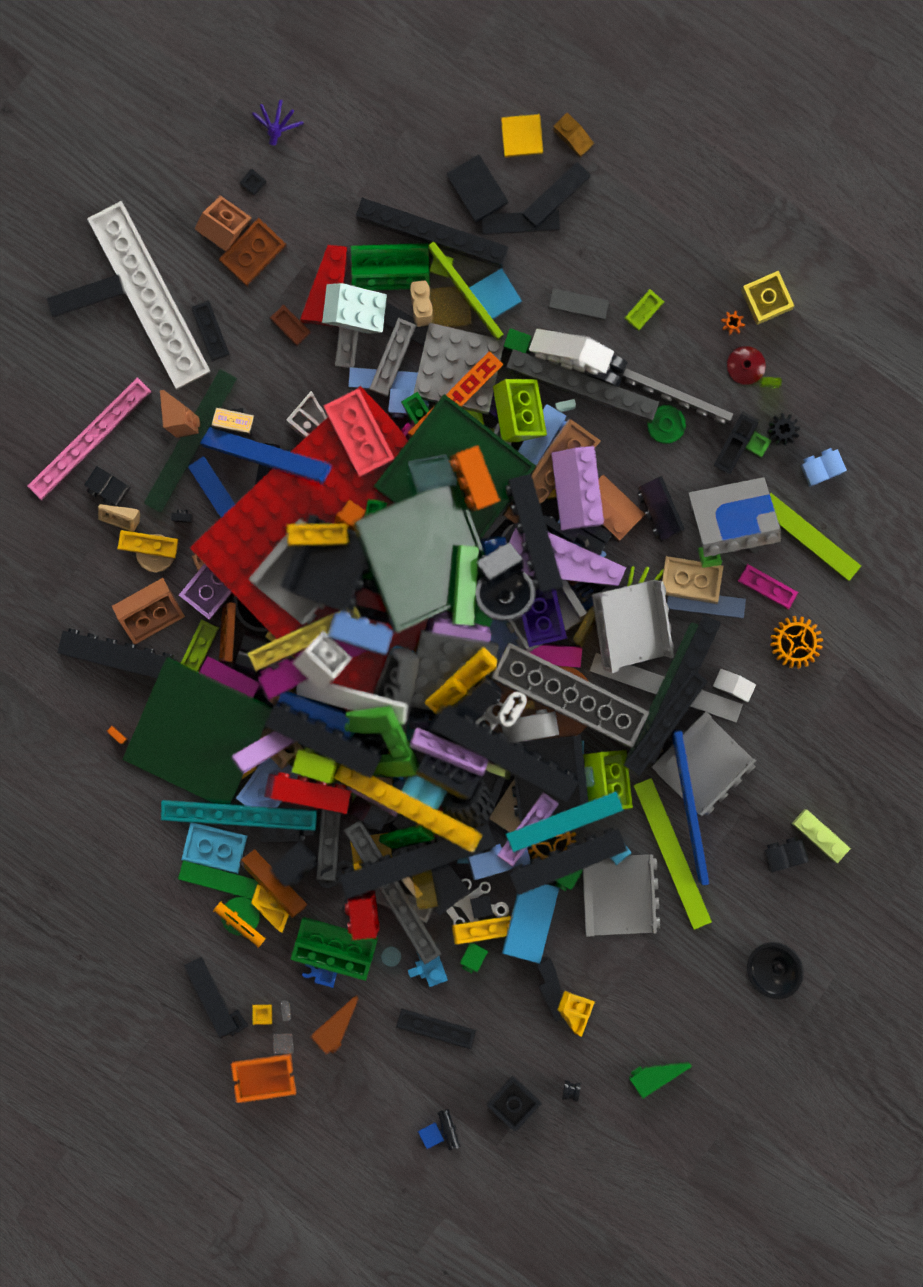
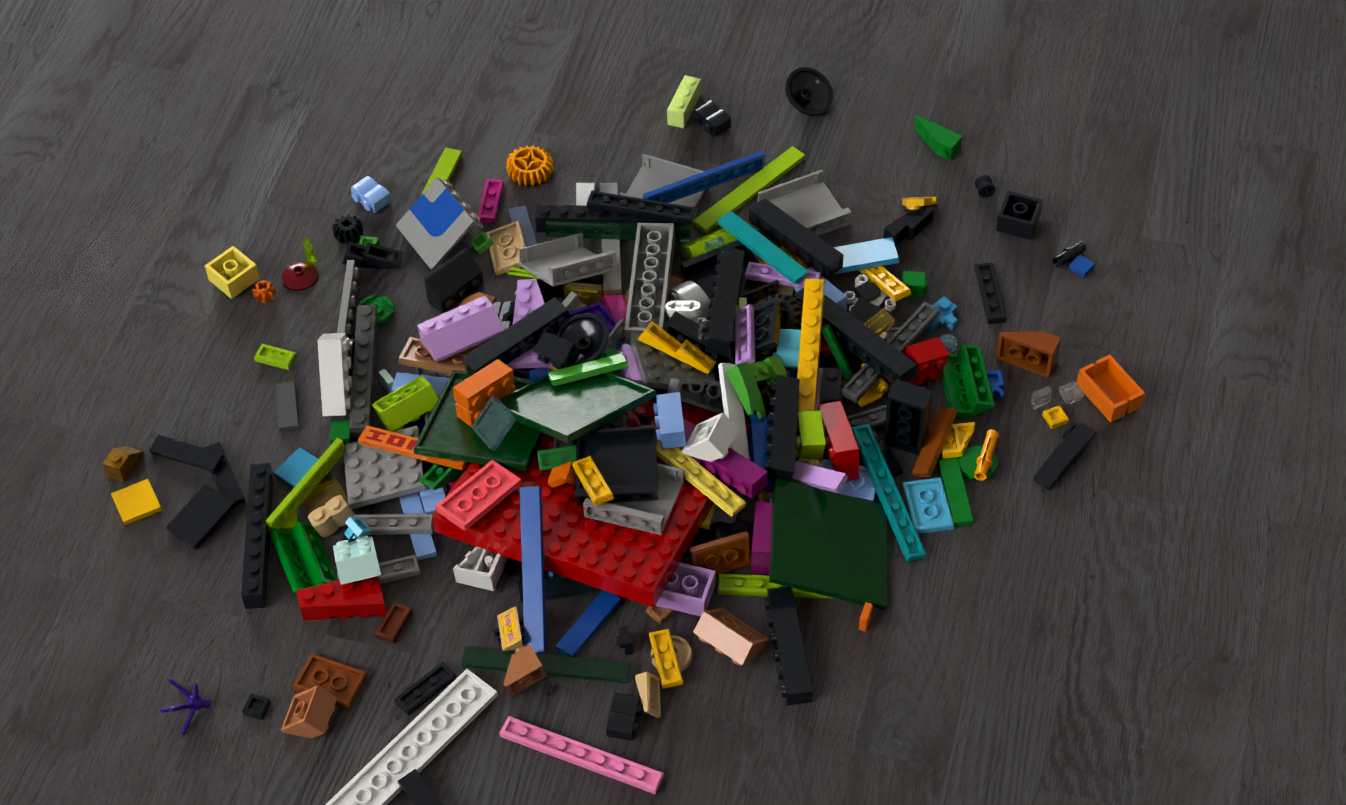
camera: 110 degrees left, 35 degrees down
none -> medium azure tile [344,517,372,540]

